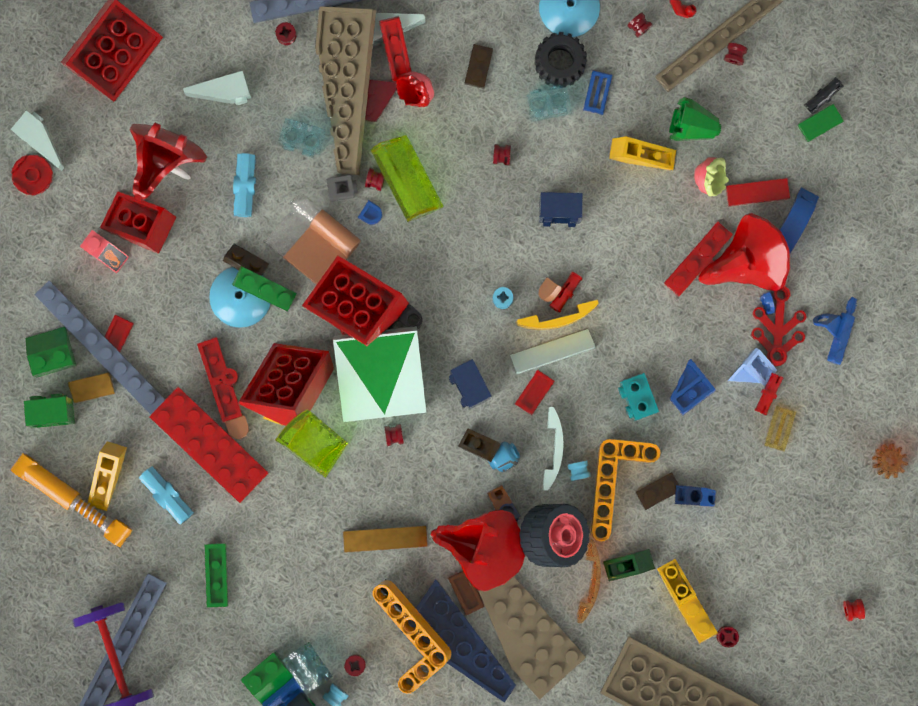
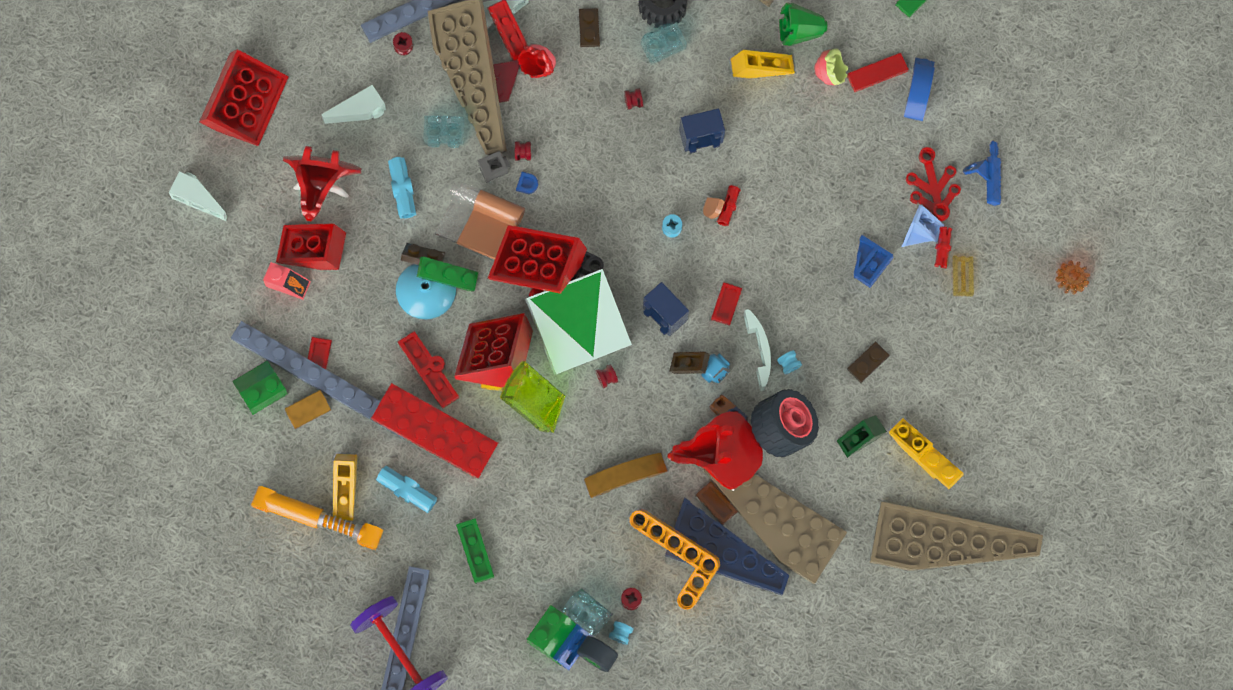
camera: 15 degrees left, 10 degrees down
red tile [11,155,53,196] -> none
green brick [24,393,75,428] -> none
nougat tile [225,415,249,439] -> none
clear neon green slope [370,135,444,222] -> none
light aqua slope [510,329,596,375] -> none
yellow slope [516,300,598,330] -> none
clear orange slope [576,539,601,623] -> none
blue tile [583,70,612,115] -> none
light orange beam [591,439,660,541] -> none
teal brick [618,373,659,421] -> none
red hinge [664,222,733,296] -> none
dark blue leg [675,485,716,507] -> none
red animal [698,213,790,291] -> none
dark red wheel [716,626,739,648] -> none
blue tile [760,292,775,315] -> none
red wheel [843,598,865,622] -> none

